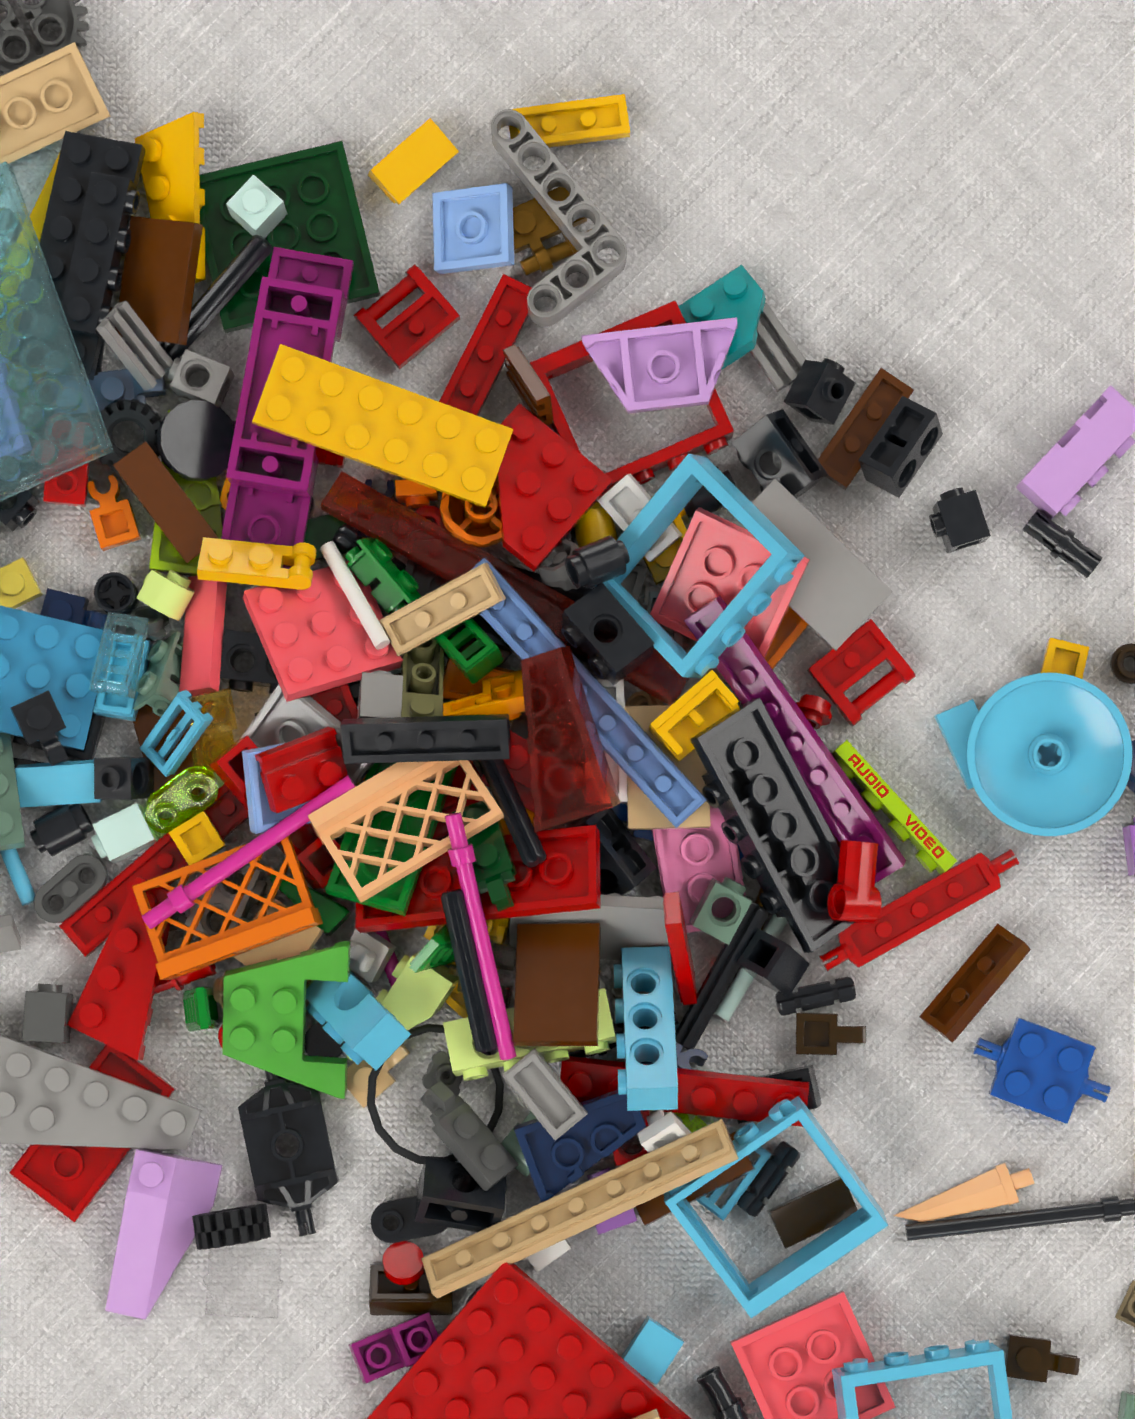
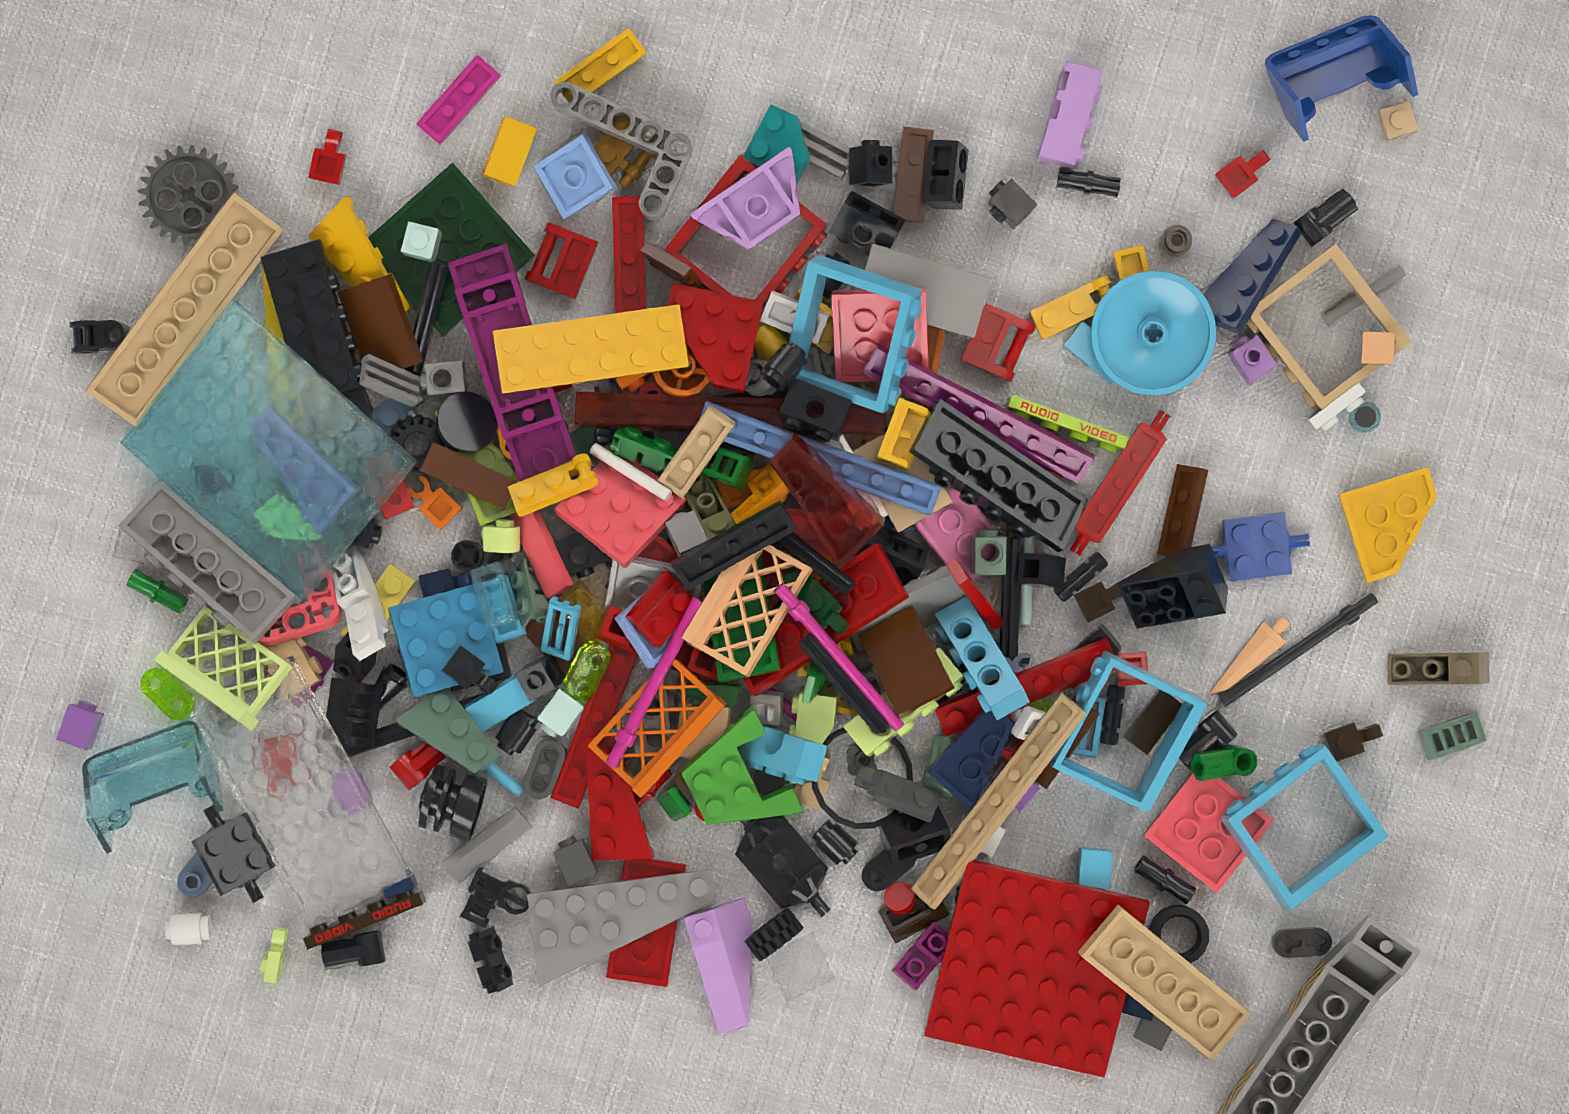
camera: 30 degrees left, 5 degrees up
yellow plate [168,811,226,865] -> none
light grey tile [502,1048,588,1140] -> none
red plate [796,694,832,729] -> none
red piece [827,840,882,923] -> none
none -> red plate [308,128,346,185]
none -> dark pink tile [416,55,501,145]
none -> black brick [812,819,858,865]
none -> yellow plate [1029,275,1111,340]
none -> red tile [1116,652,1148,686]
none -> black slope [1118,544,1228,629]
none -> black piece [1179,710,1238,771]
none -> green piece [1191,744,1258,781]

